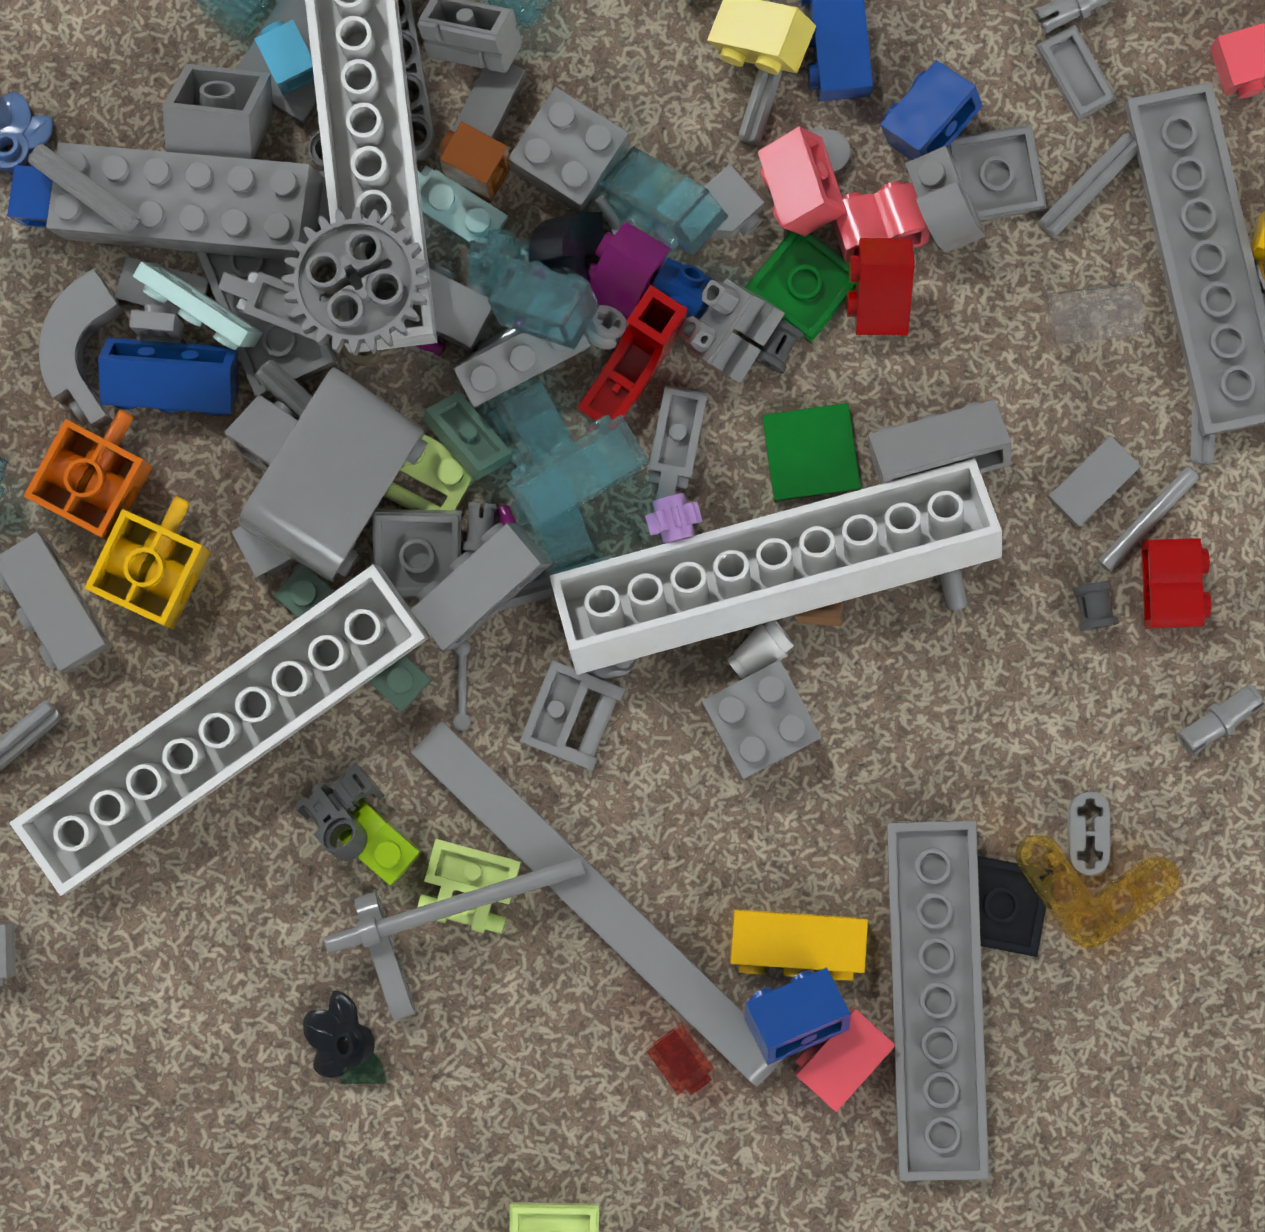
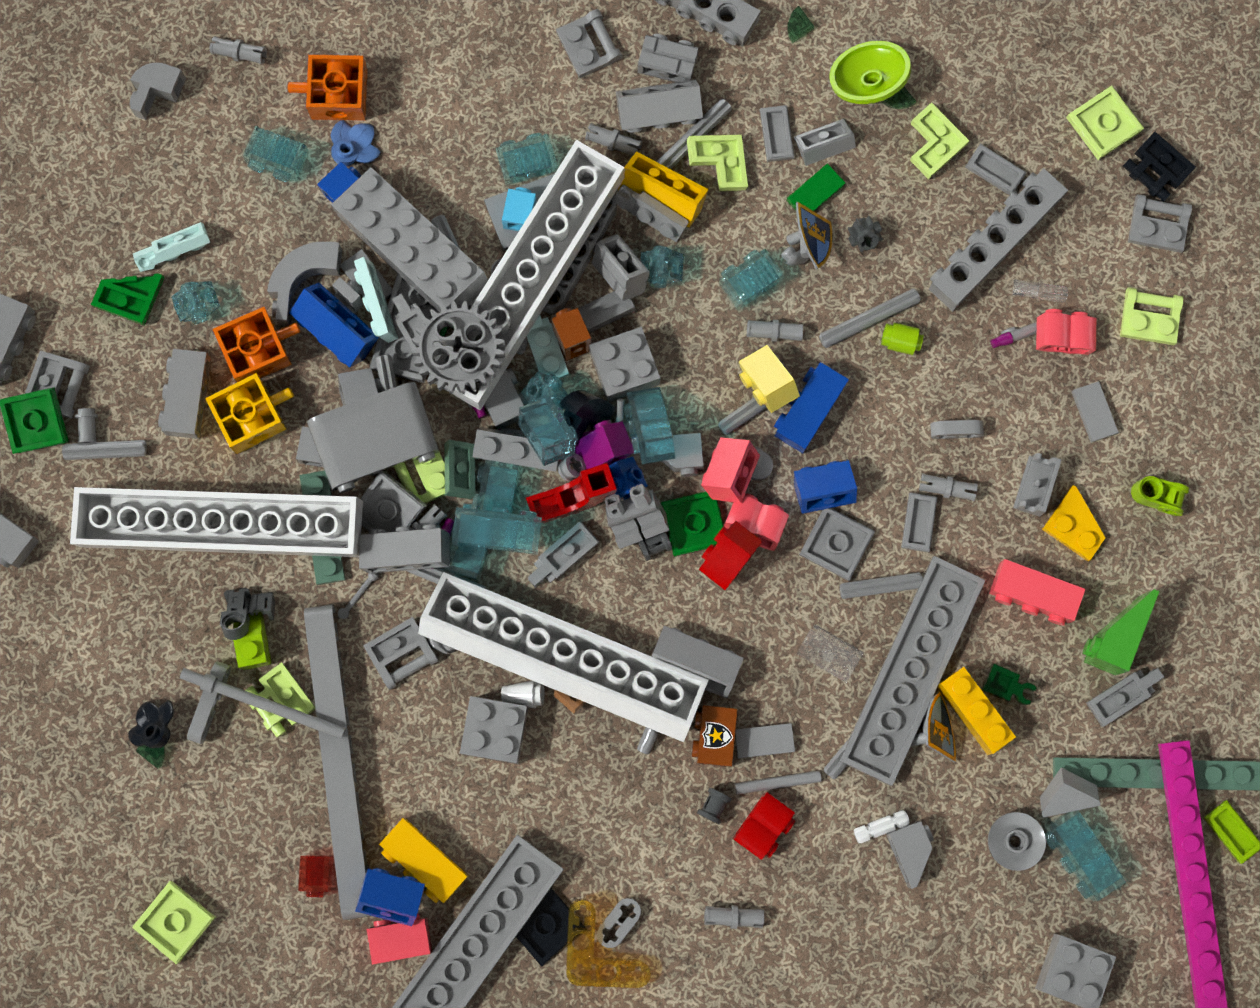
camera: 30 degrees right, 5 degrees down
light grey axle [28,144,140,234] -> none
light grey brick [162,64,273,159] -> none
lavender gear [645,493,703,544] -> none
green tile [762,403,861,502] -> none
light grey brick [905,146,986,253] -> none
none -> dark orange brick [692,705,737,767]

